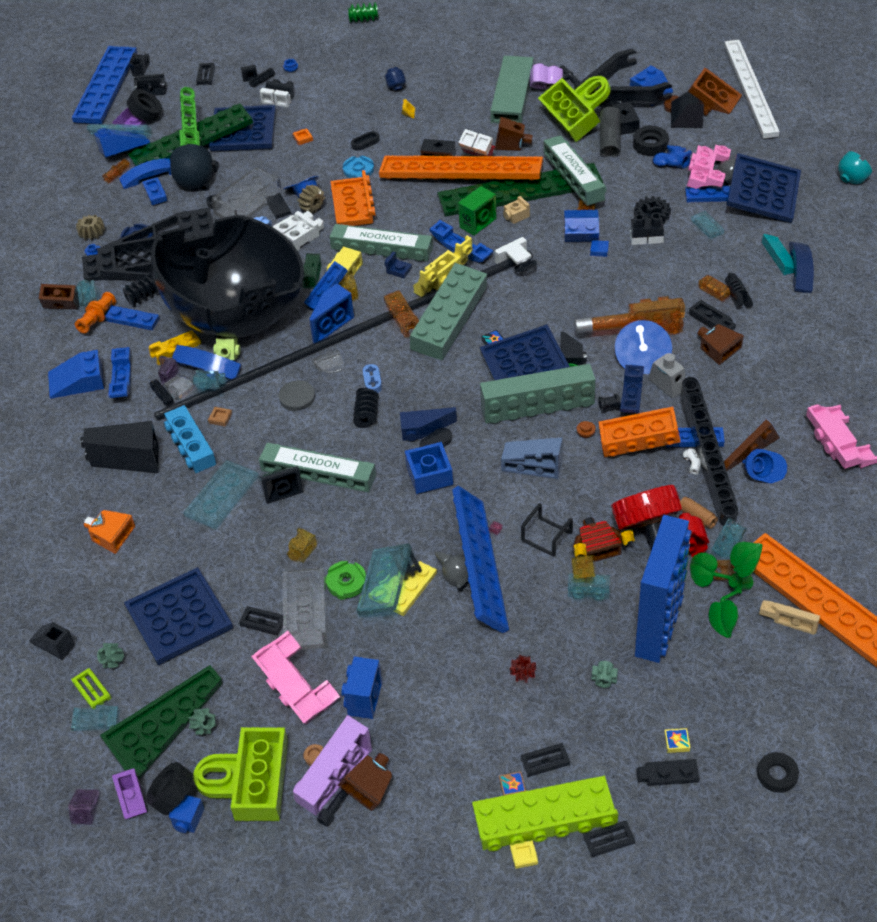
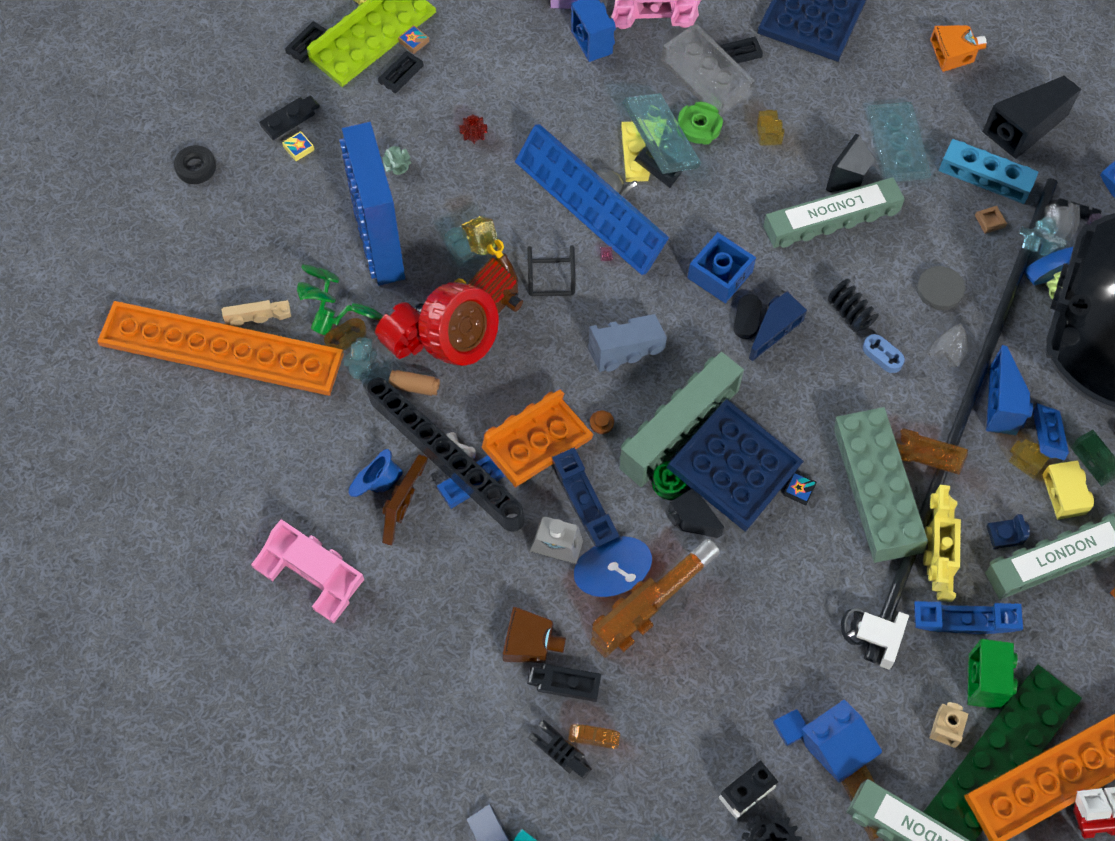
camera: 140 degrees right, 15 degrees up
black bush [598,393,621,413] -> none

